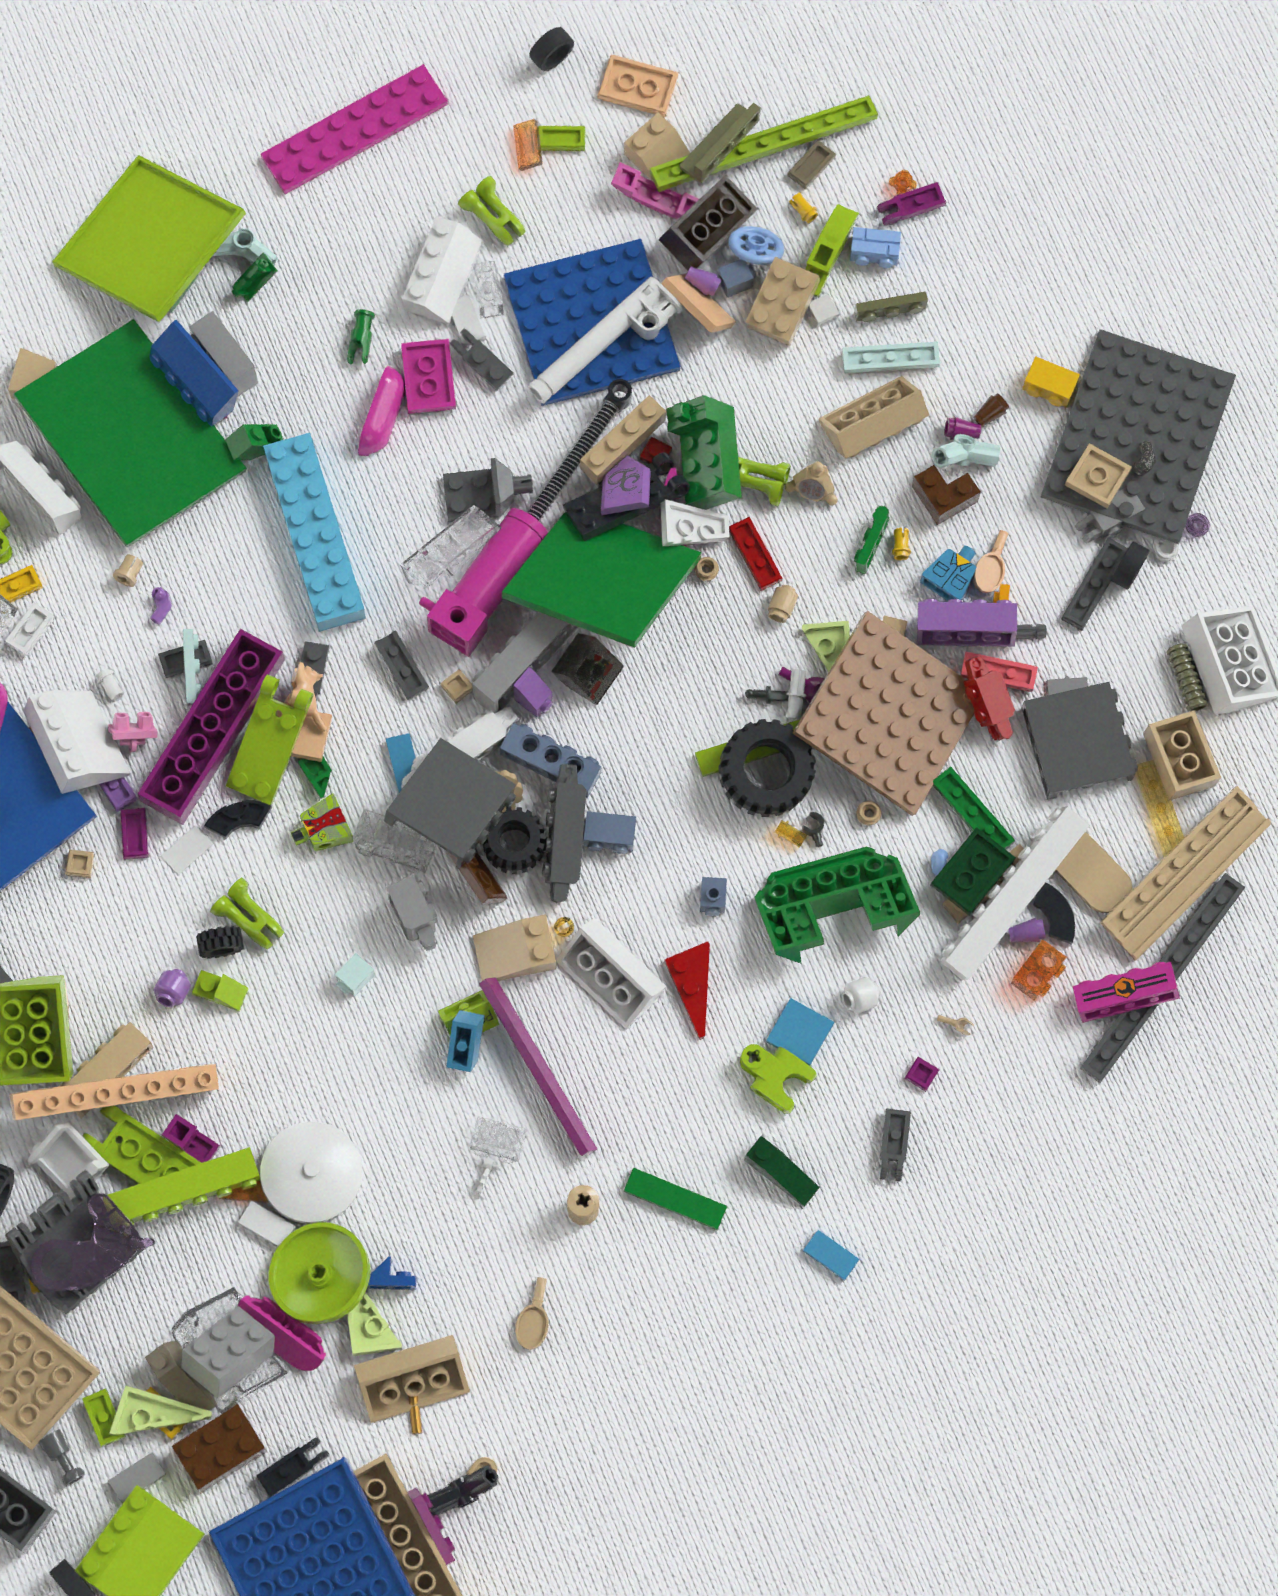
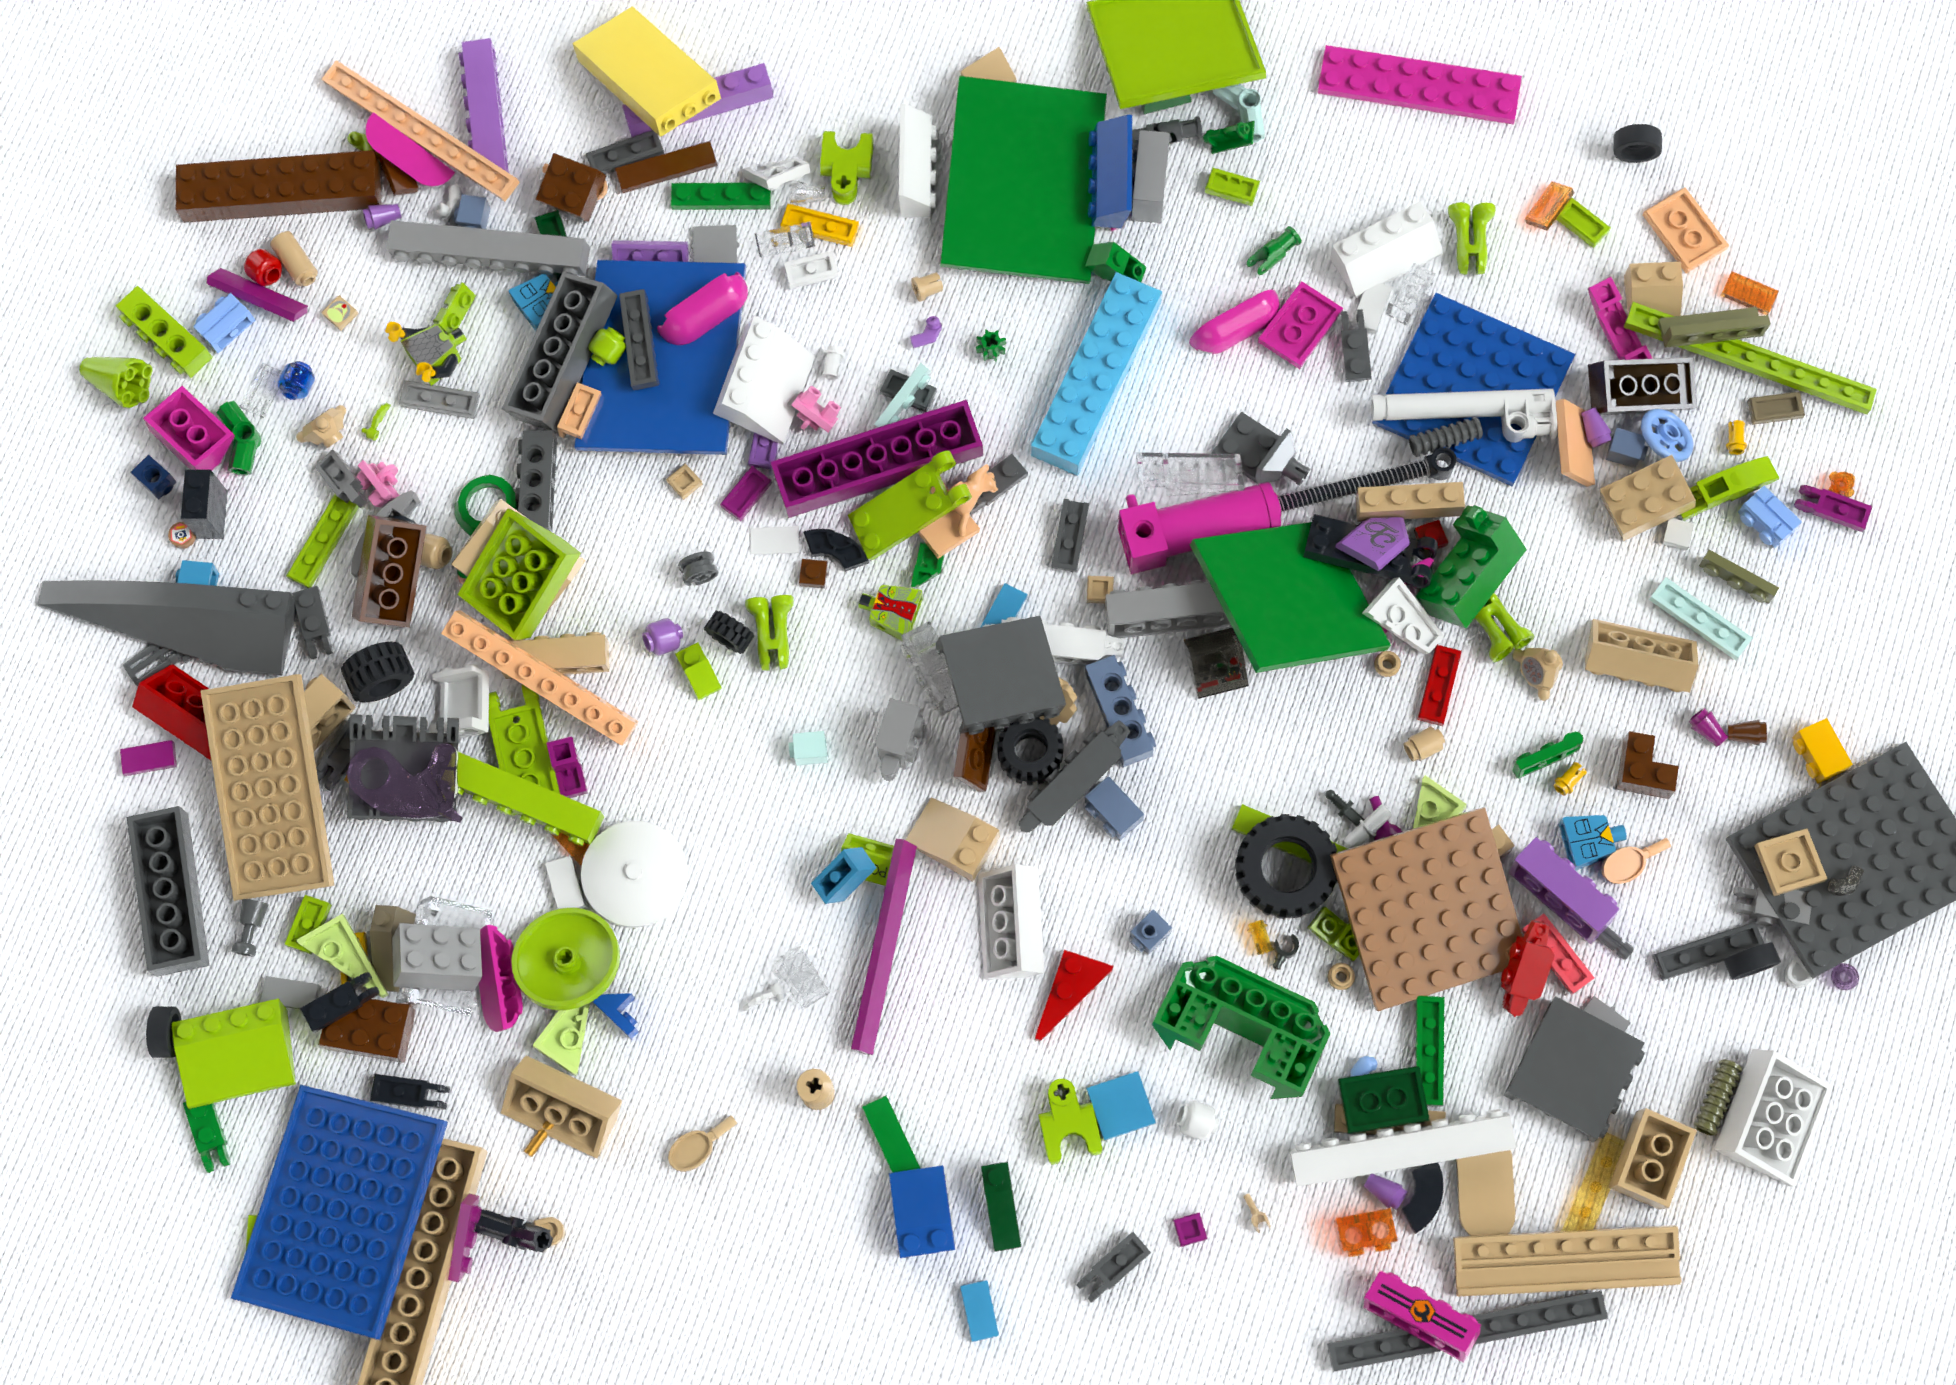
camera: 50 degrees right, 0 degrees up
medium lavender slope [513,667,553,717] -> none
clear yellow hinge [554,917,574,937] -> none
light aqua piece [931,434,1000,468] -> none
light orange plate [992,584,1010,603] -> none
none -> black hinge [300,972,380,1033]
none -> dark grey wheel [678,551,719,586]
none -> reddish brown plate [799,559,828,589]
none -> blue slope [889,1165,955,1258]
none -> green gear [976,329,1006,362]
none -> dark grey piece [1132,116,1203,150]
none -> lime plate [1205,167,1260,206]
none -> lime slope [1307,907,1359,961]
none -> dark grey piece [1409,417,1483,457]
none -> clear orange tile [1720,271,1779,315]

